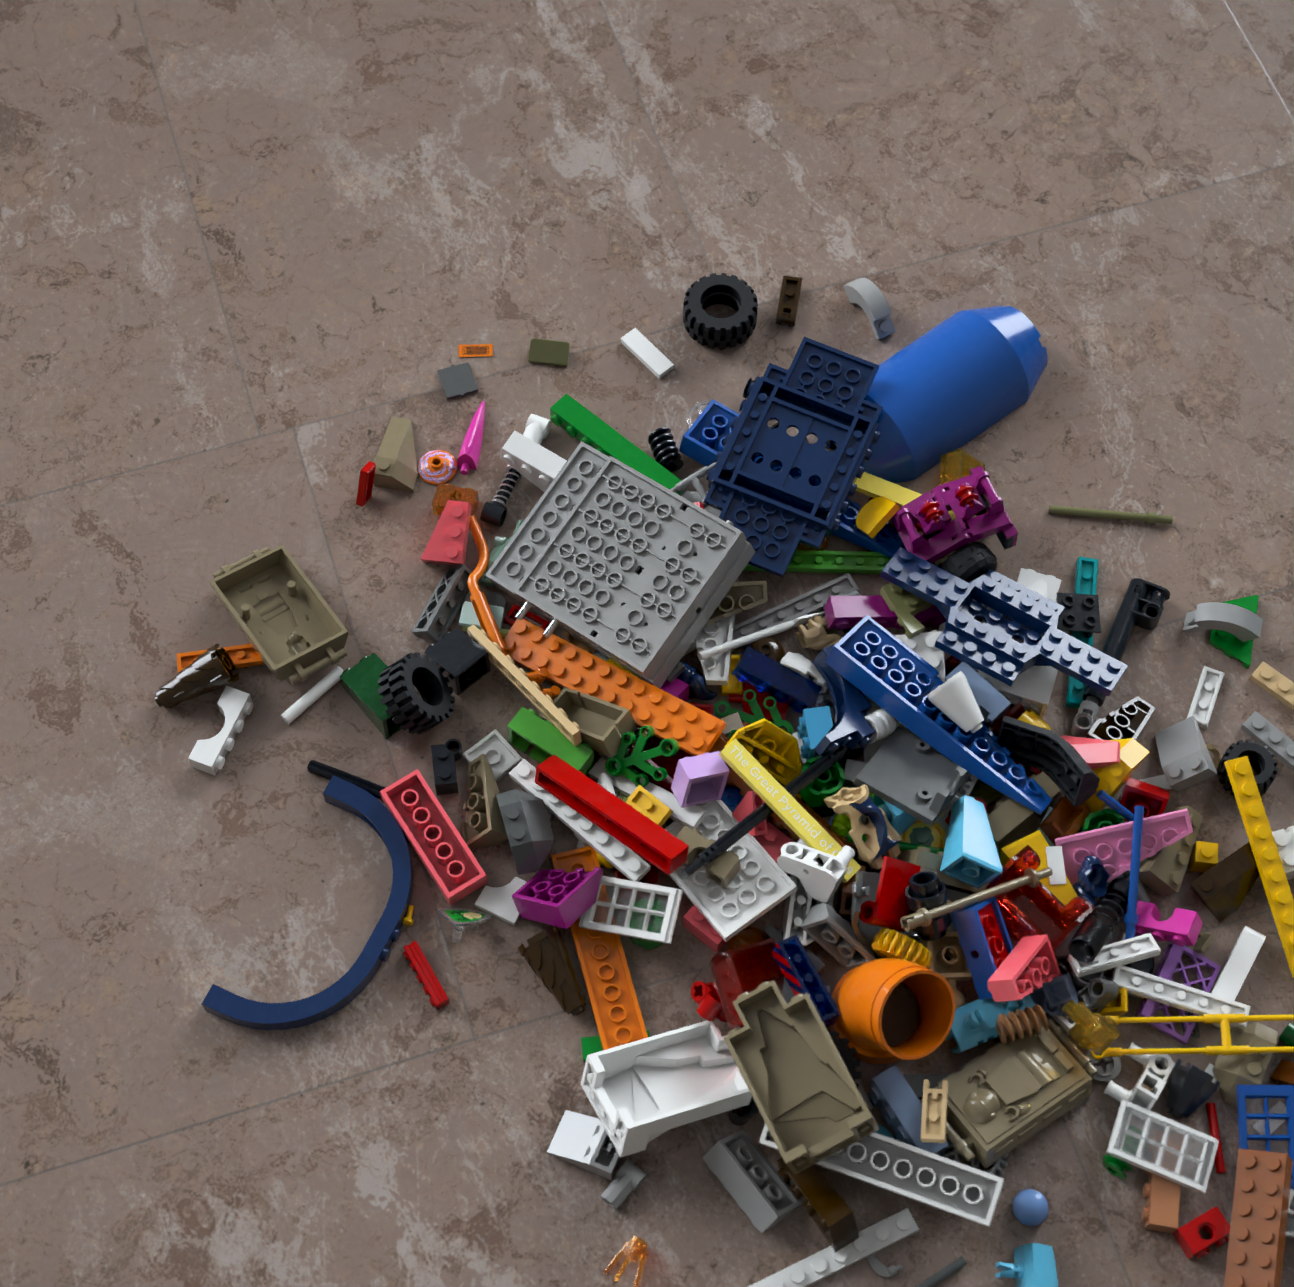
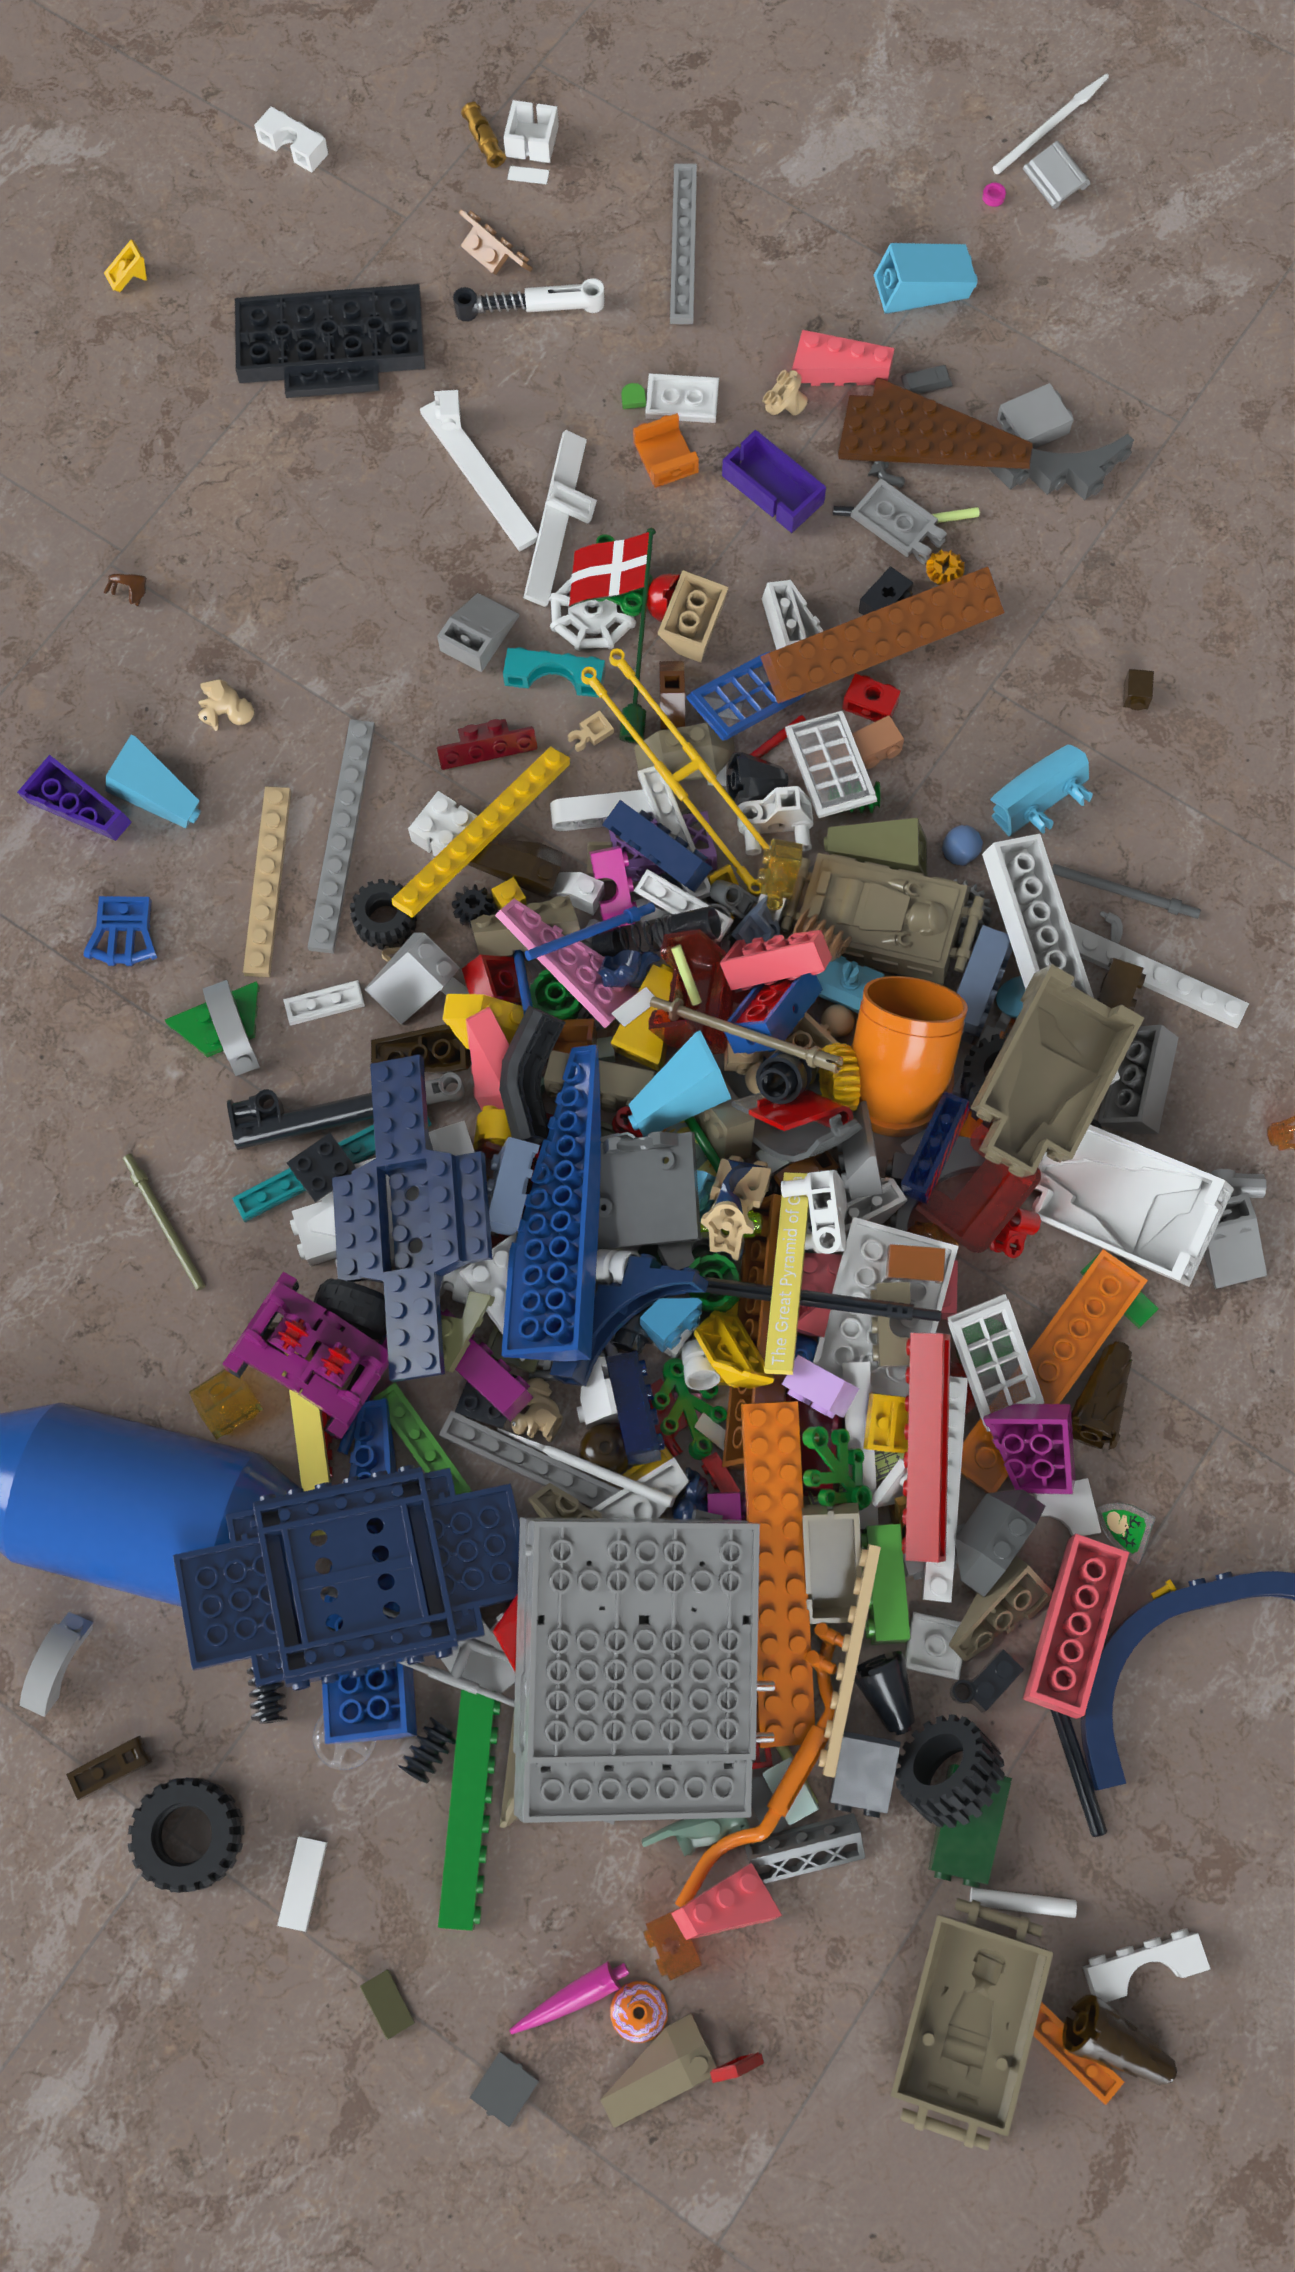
camera: 125 degrees left, 10 degrees up
red piece [403,940,450,1010] -> none
sticker [458,344,493,357] -> none
piece [480,414,551,527] -> none
white wedge [500,430,567,492] -> none
yellow tile [856,496,900,538] -> none
tan hinge [921,1080,948,1143] -> none
white cone [927,671,984,734] -> none
none -> black gear [452,884,495,928]
none -> white slope [549,872,605,915]
none -> dark blue wedge [602,800,712,893]
none -> yellowish green piece [671,945,702,1006]
none -> olive slope [824,818,927,877]
none -> black cone [854,1651,915,1735]
none -> dark orange panel [886,1244,945,1284]

